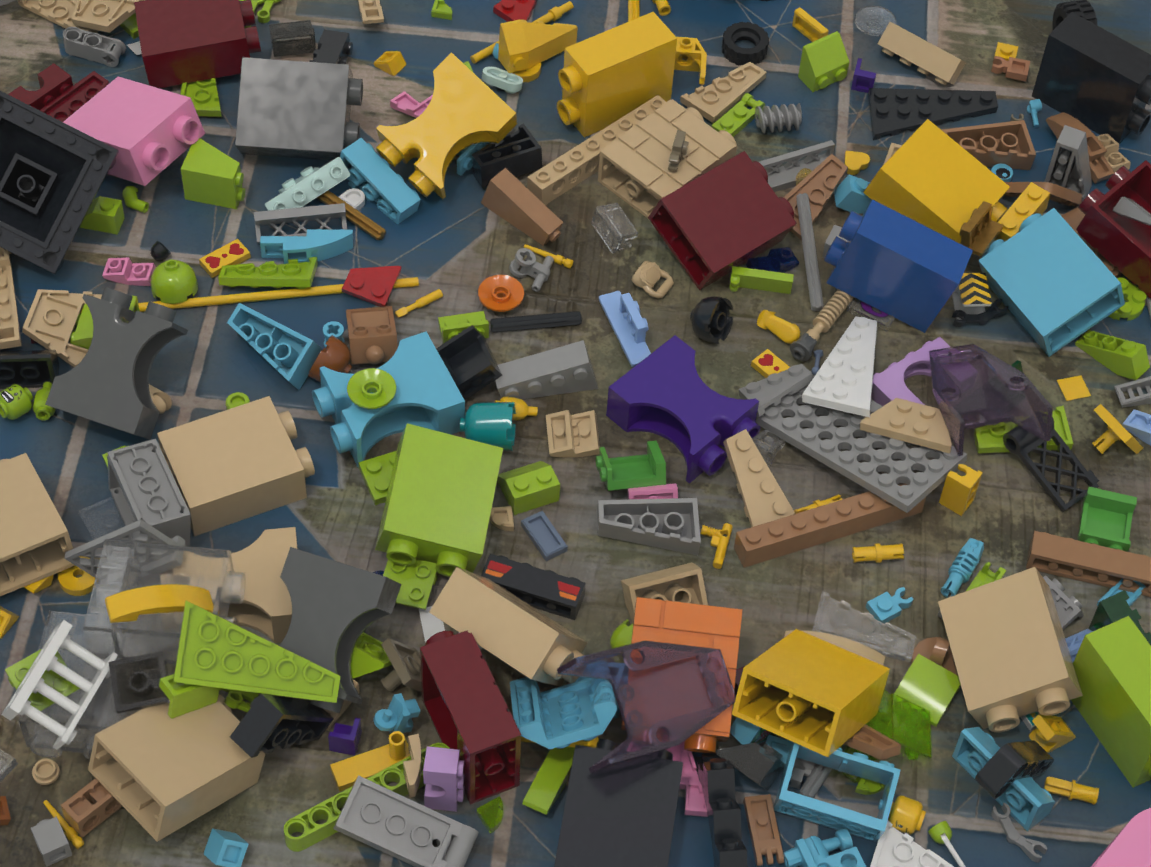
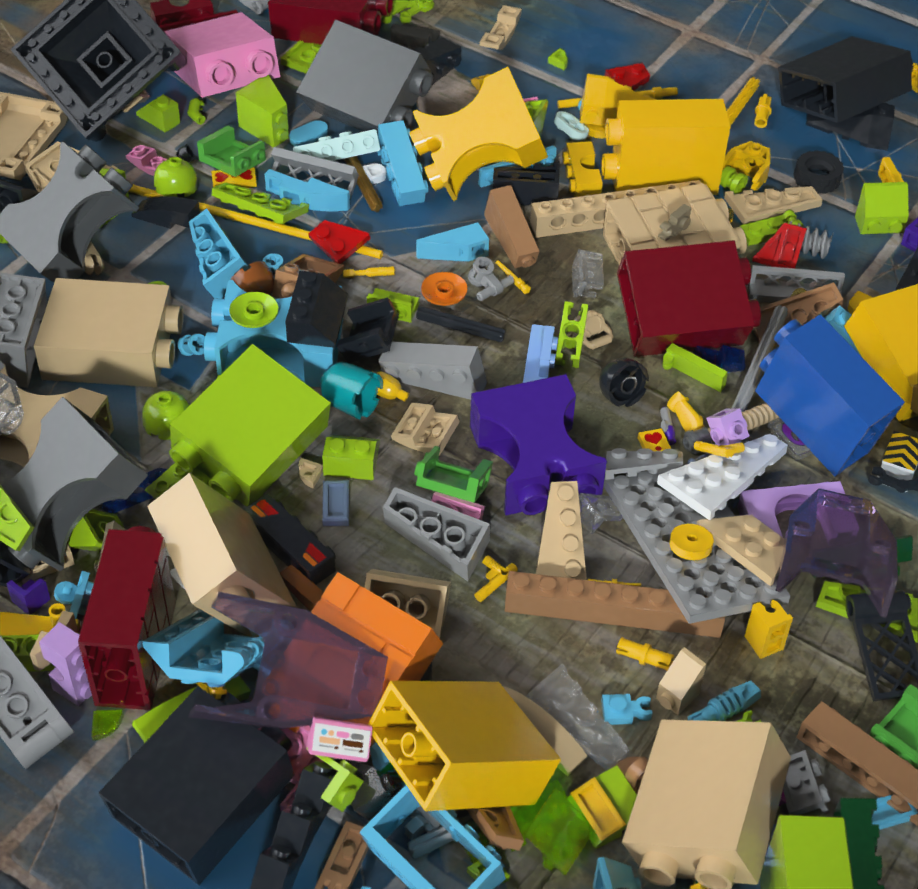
camera: 30 degrees right, 5 degrees down
none -> black slope [131,196,200,229]
none -> lime cylinder [142,391,189,440]
none -> medium azure bush [178,334,205,356]
none -> bright green panel [197,126,266,177]
none -> dark orange piece [279,564,324,612]
none -> black slope [285,271,348,348]
none -> medium azure tile [289,120,328,147]
none -> slope [306,717,372,762]
none -> lime bracket [306,748,364,812]
none -> medium azure slope [416,222,489,262]
none -> lime piece [555,301,588,368]
none -> yellow arch [562,141,603,197]
none -> yellow tile [570,777,626,842]
none -> tan slope [656,647,706,715]
none -> piece [660,406,676,445]
none -> yellow piece [669,524,714,560]
none -> yellow hose [694,441,745,458]
none -> lavender brick [707,408,749,446]
none -> lime wheel [720,166,748,194]
none -> red wing [752,222,807,269]

